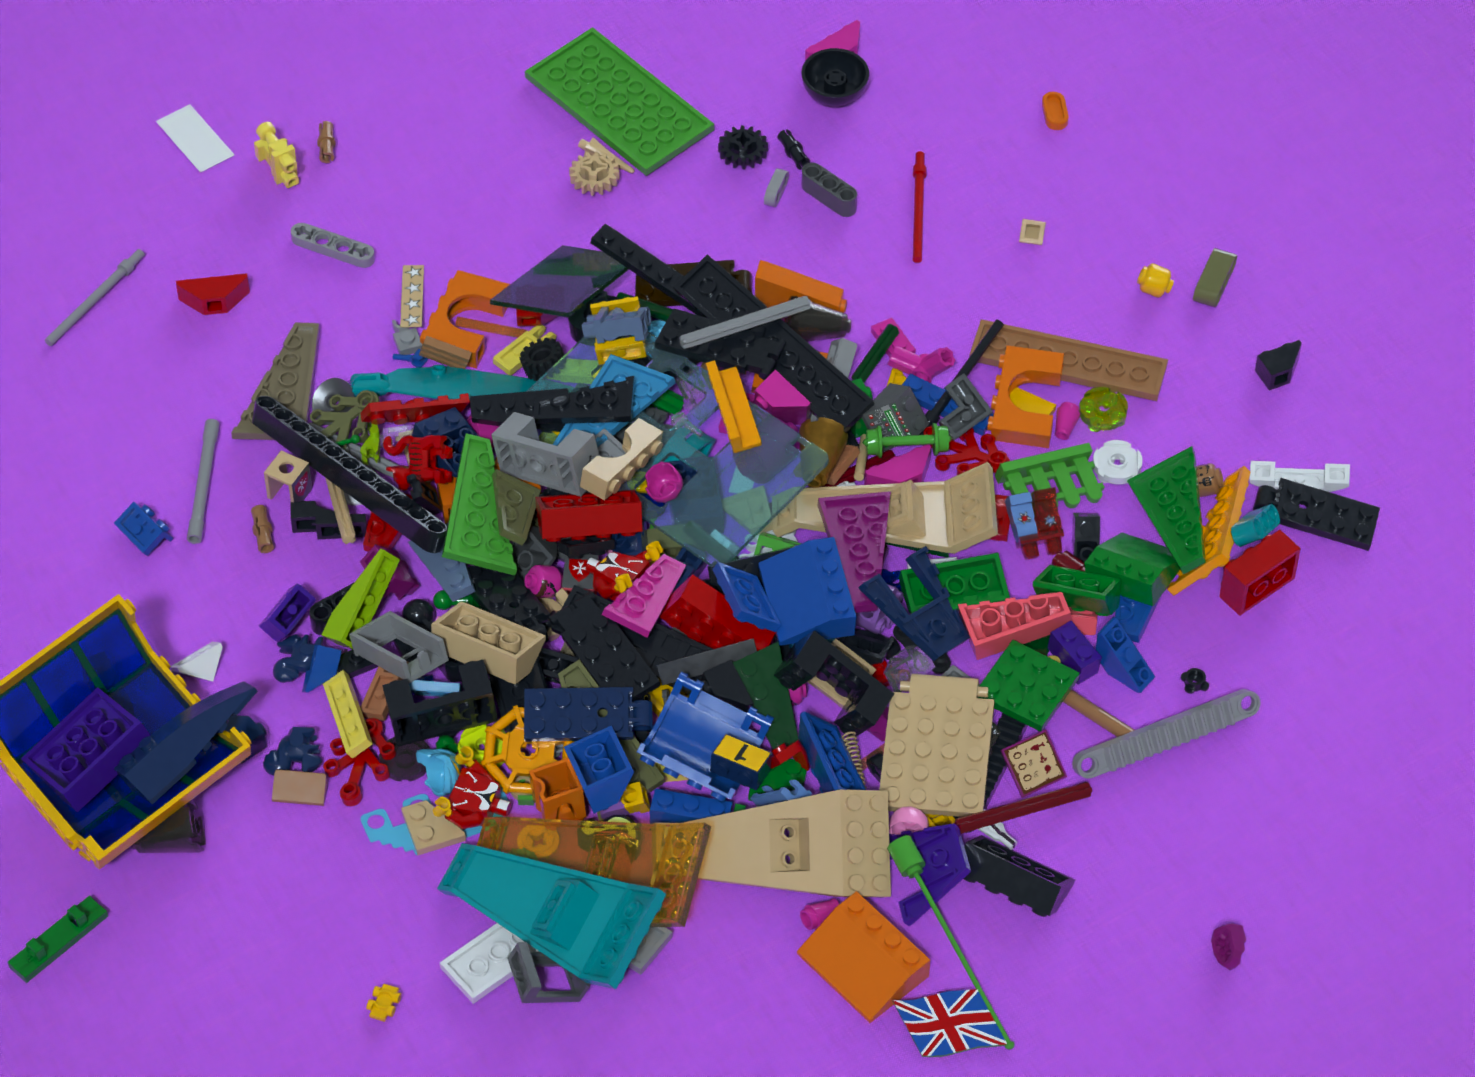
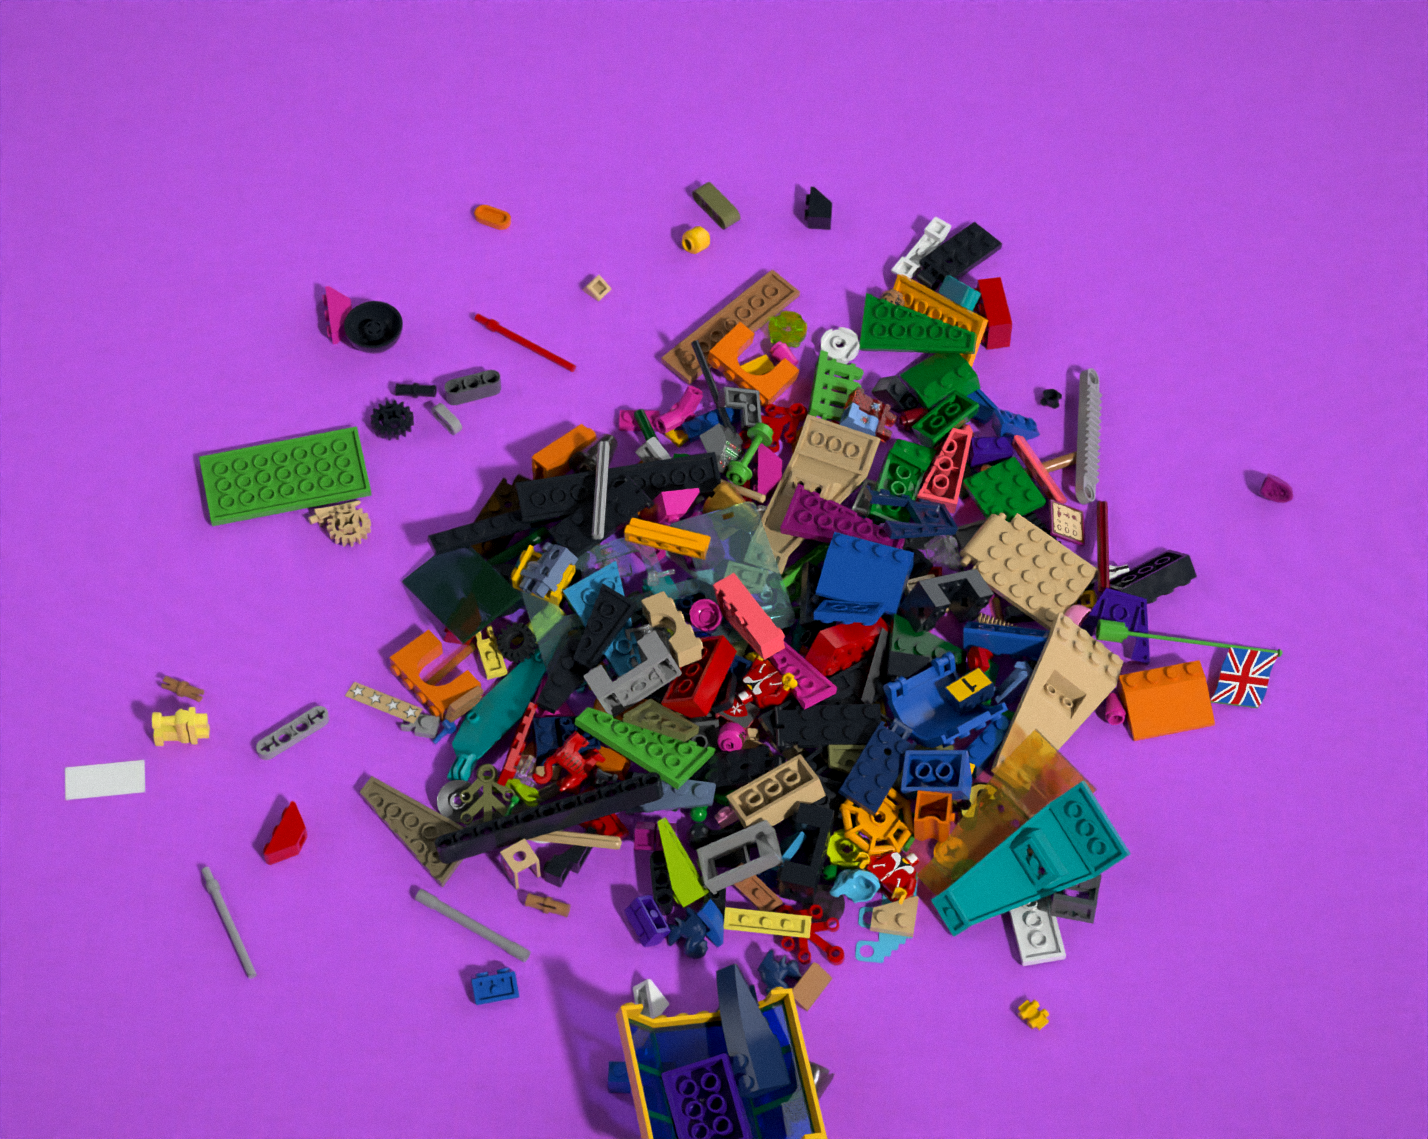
camera: 60 degrees left, 5 degrees up
none -> clear hand [641,624,671,637]
none -> coral wedge [713,573,785,660]
none -> green wing [890,439,937,471]
none -> coral slope [1012,435,1067,504]

